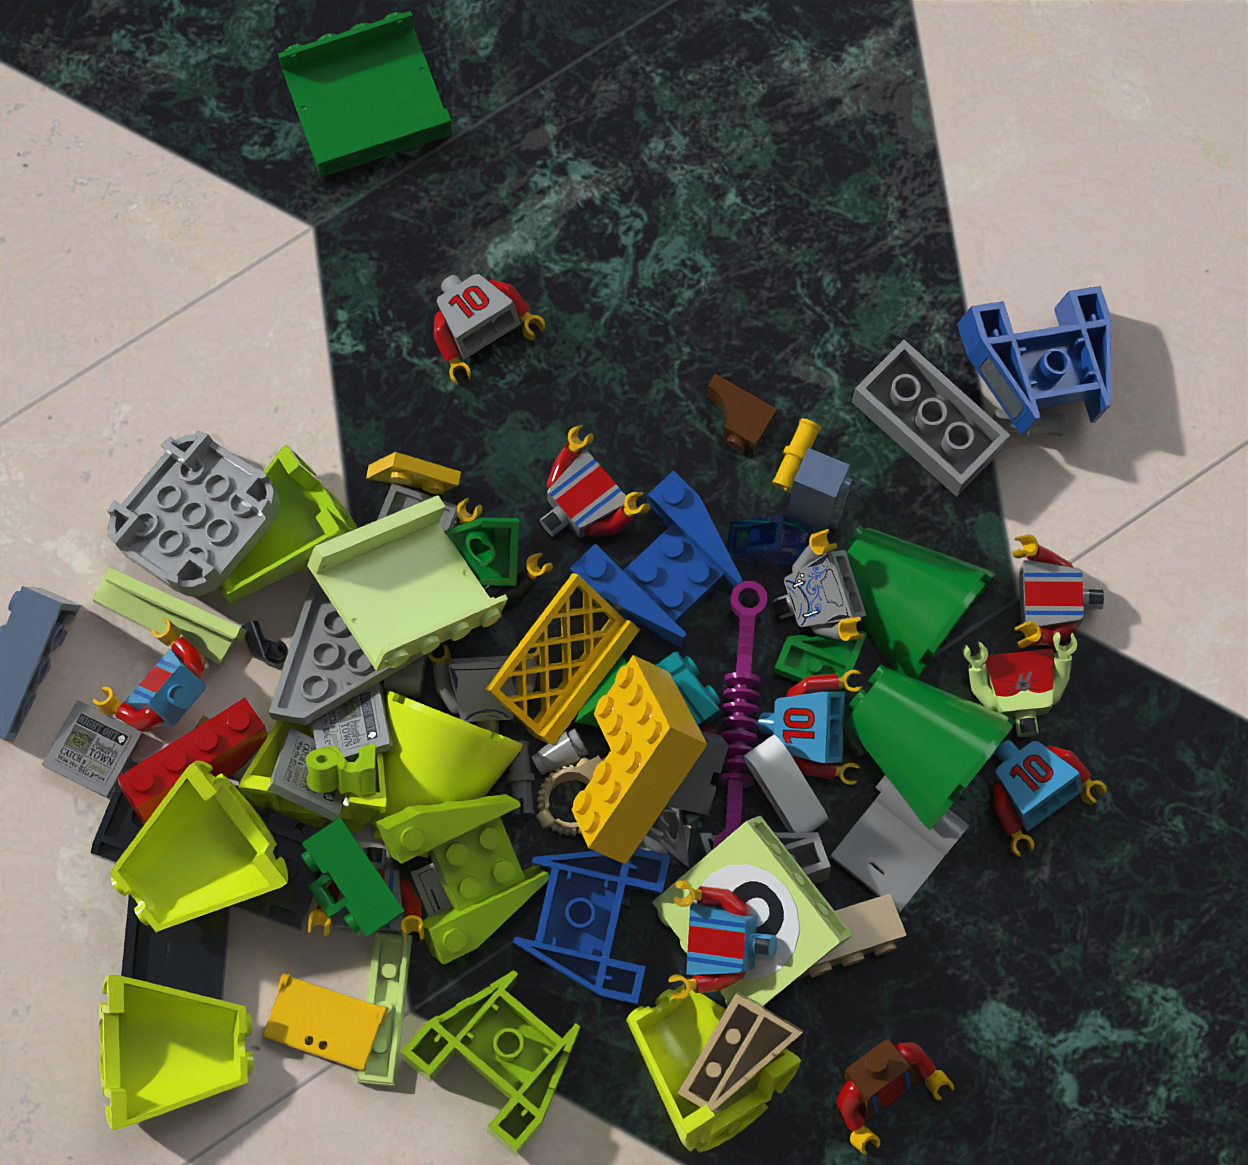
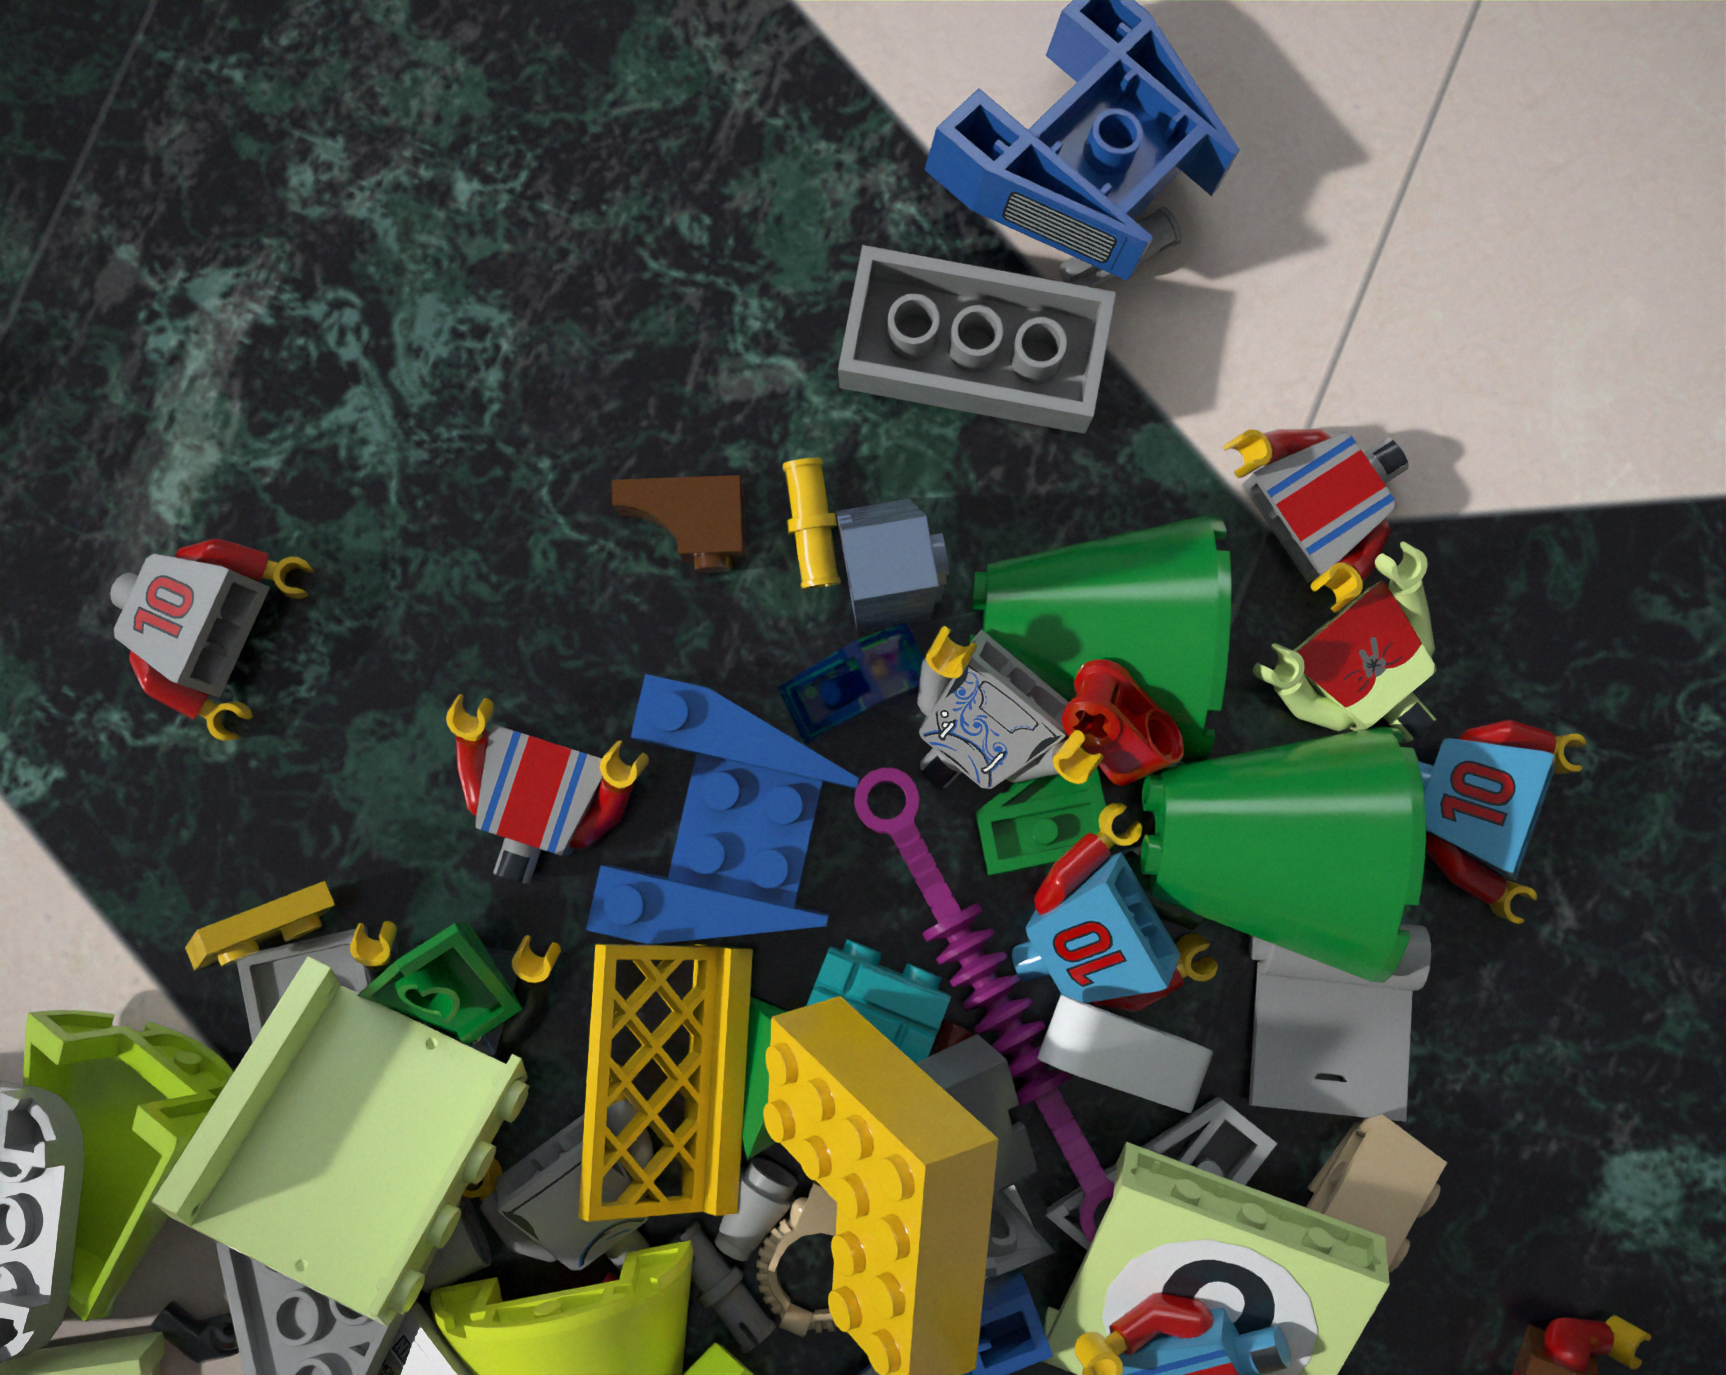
camera: 25 degrees left, 10 degrees up
none -> red piece [1061,659,1184,786]

